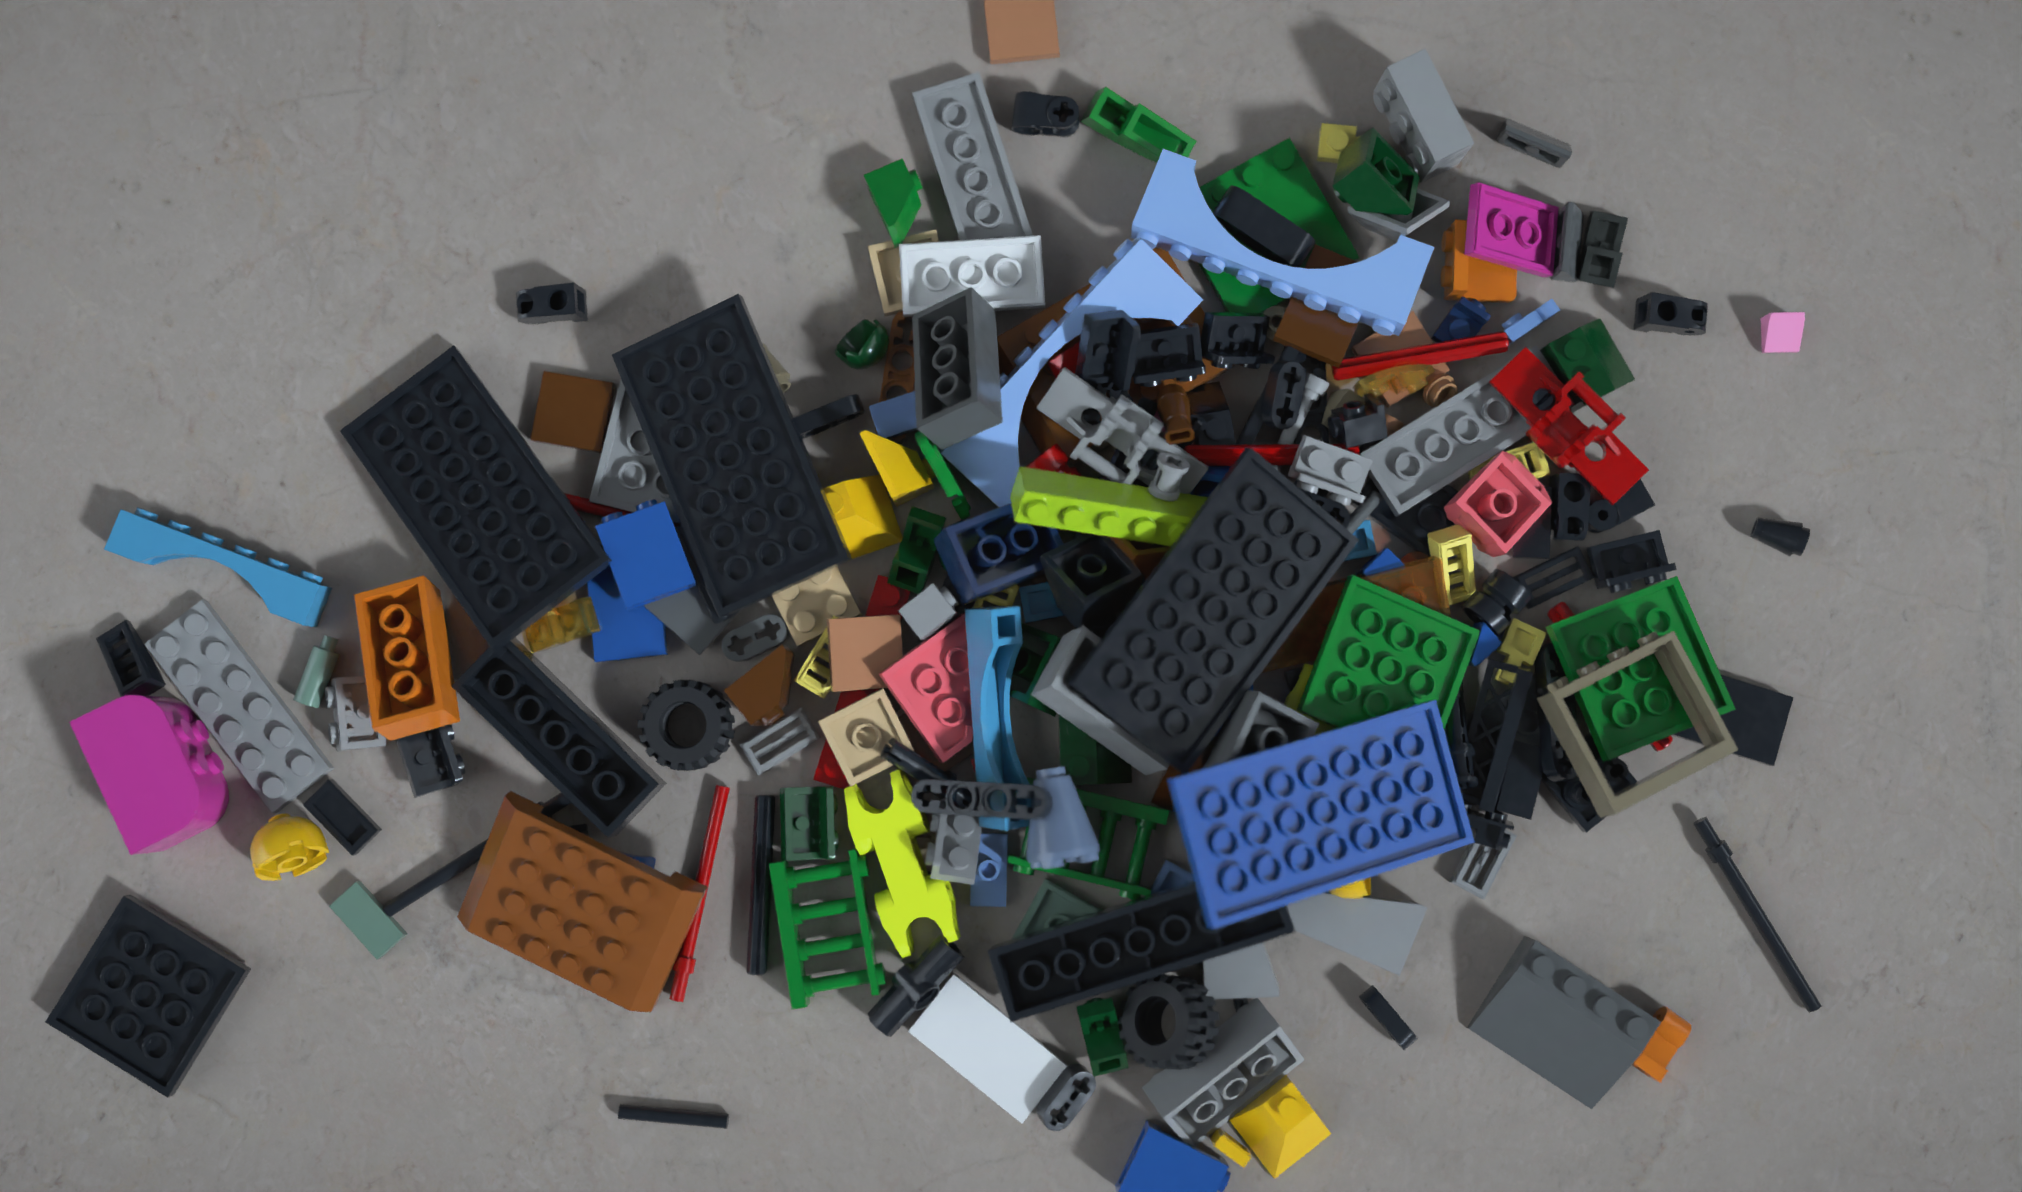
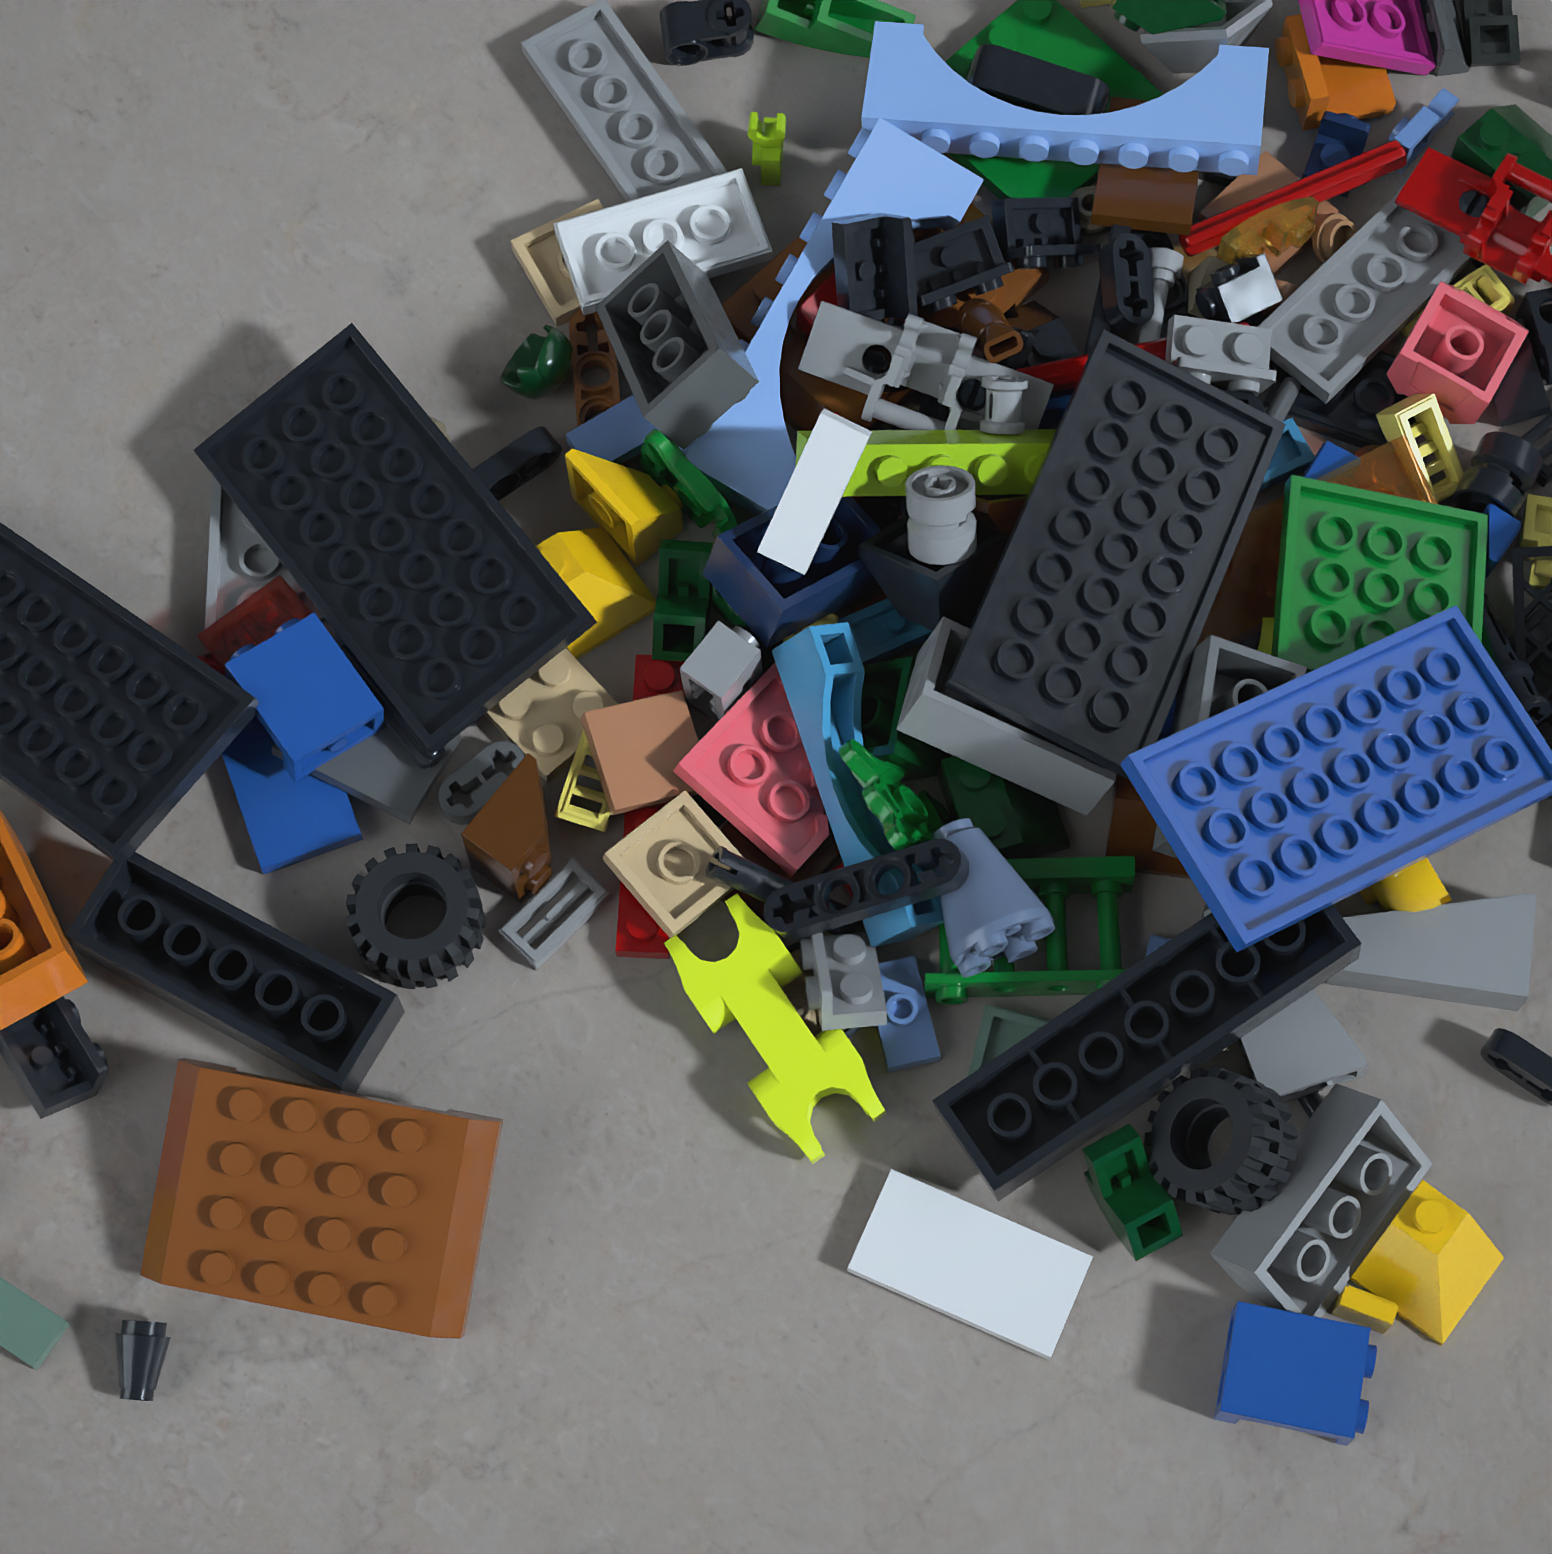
camera: 15 degrees left, 15 degrees down
black bar [383,793,571,917] -> none
black leg [516,282,588,324] -> none
clear yellow slope [525,596,601,654] -> none
reddish brown tile [530,371,615,453] -> none
black bar [618,1104,729,1129] -> none
red bar [669,785,730,1002] -> none
black axle [746,795,775,975] -> none
green fence [769,848,886,1010] -> none
dark green bracket [780,786,839,861] -> none
green slope [864,158,923,248] -> none
black piece [867,934,965,1037] -> none
black beam [1037,1064,1096,1131] -> none
none -> black cone [115,1320,171,1401]
none -> clear red tile [197,575,312,672]
none -> lime plate [747,112,786,186]
none -> white tile [757,409,872,575]
none -> green tile [839,739,953,851]
none -> light grey wheel [905,465,977,565]

